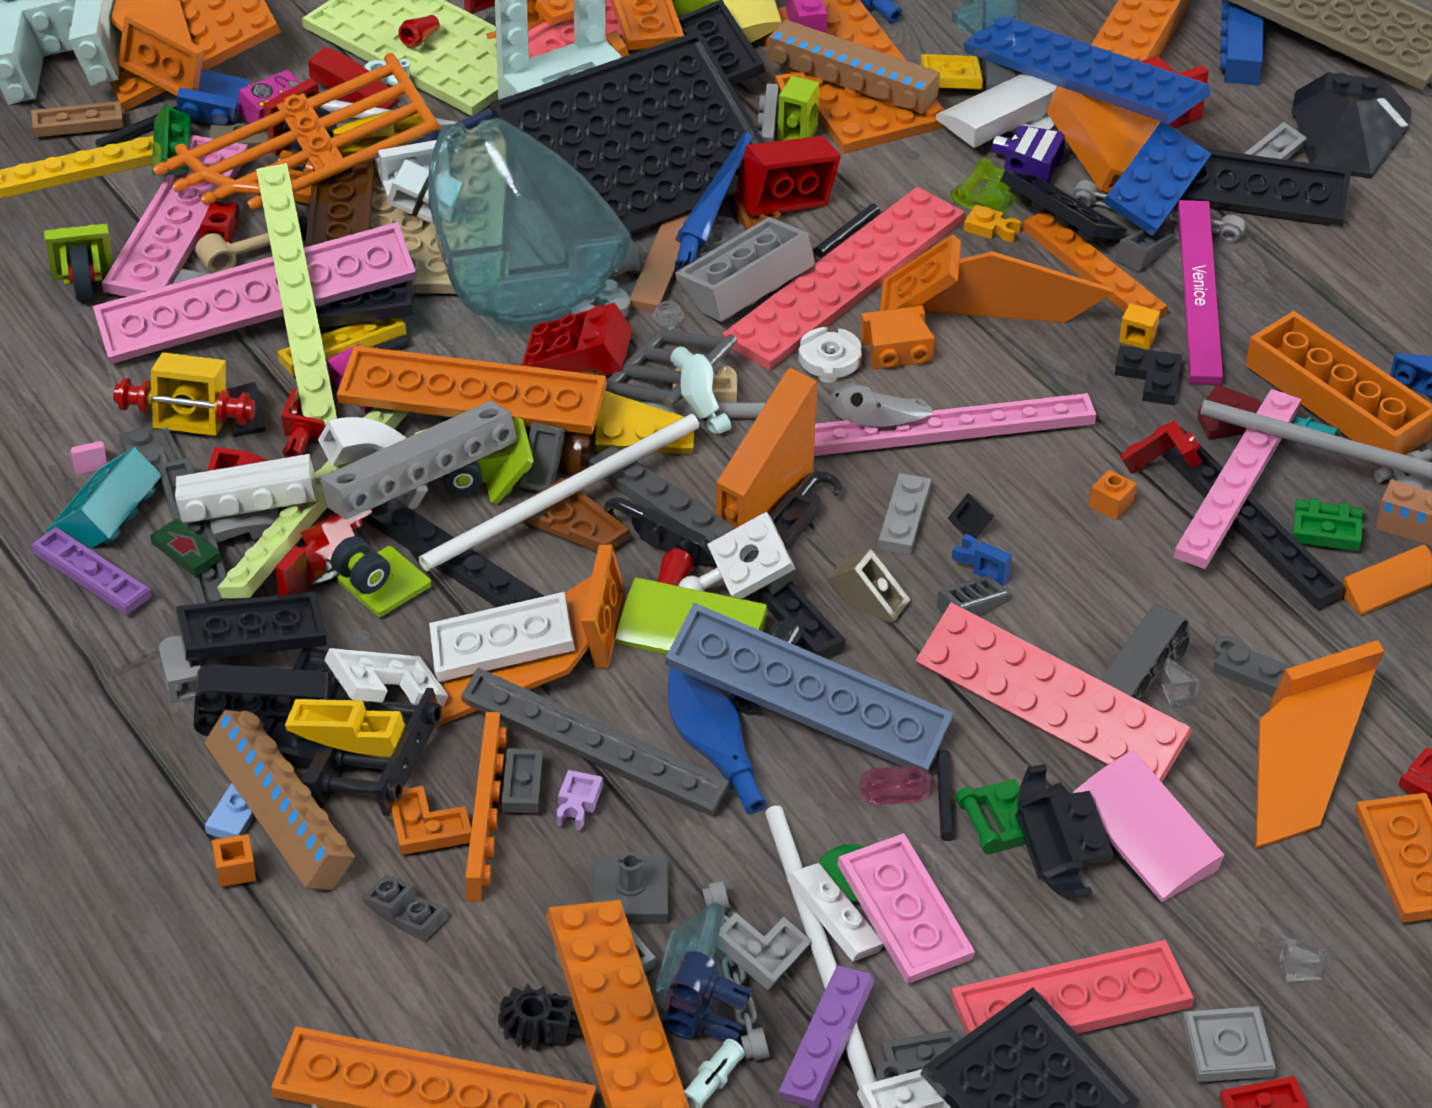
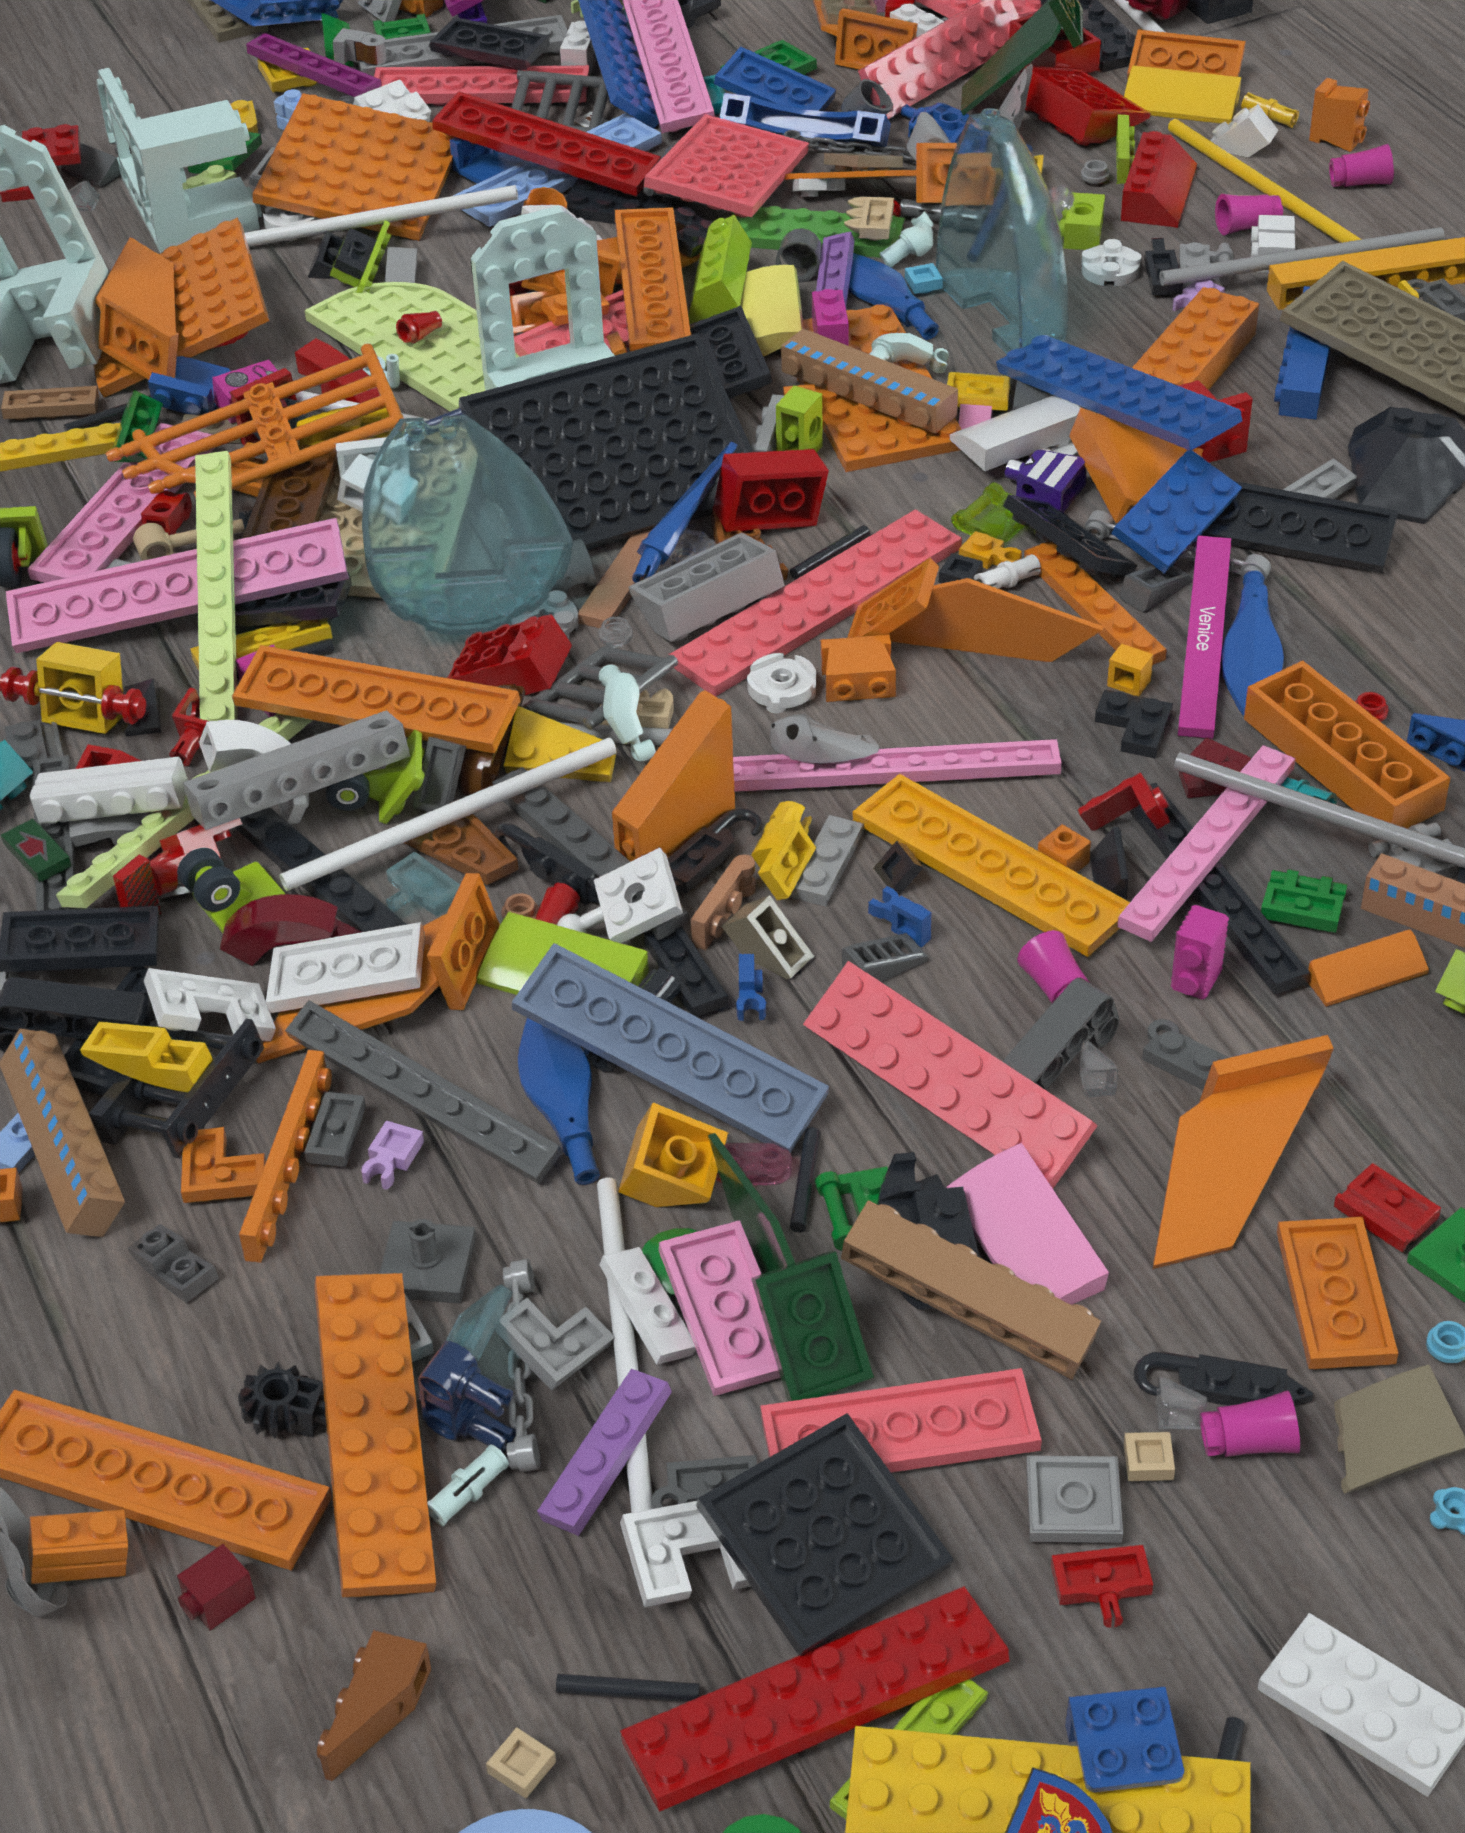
camera: 10 degrees right, 0 degrees up
none -> dark red arch [219,894,362,966]
none -> clear light blue plate [386,852,460,917]
none -> nougat plate [501,893,539,919]
none -> light orange slope [618,1103,728,1207]
none -> nougat plate [691,855,756,951]
none -> dark green piece [708,1133,874,1402]
none -> blue plate [736,954,766,1021]
none -> yellow plate [751,801,816,900]
none -> medium nougat brick [841,1200,1101,1380]
none -> light orange plate [853,774,1130,957]
none -> light aqua arm [869,333,949,373]
none -> black plate [938,553,983,583]
none -> bright pink slope [959,404,993,429]
none -> white pin [974,554,1041,588]
none -> dark pink plant [1017,930,1090,1003]
none -> black slope [1090,827,1129,900]
none -> tan plate [1124,1432,1175,1481]
none -> black plate [1133,1351,1313,1406]
none -> dark pink brick [1171,905,1229,999]
none -> dark pink plant [1200,1390,1300,1457]
none -> blue animal [1221,570,1284,716]
none -> red plate [1355,692,1389,722]

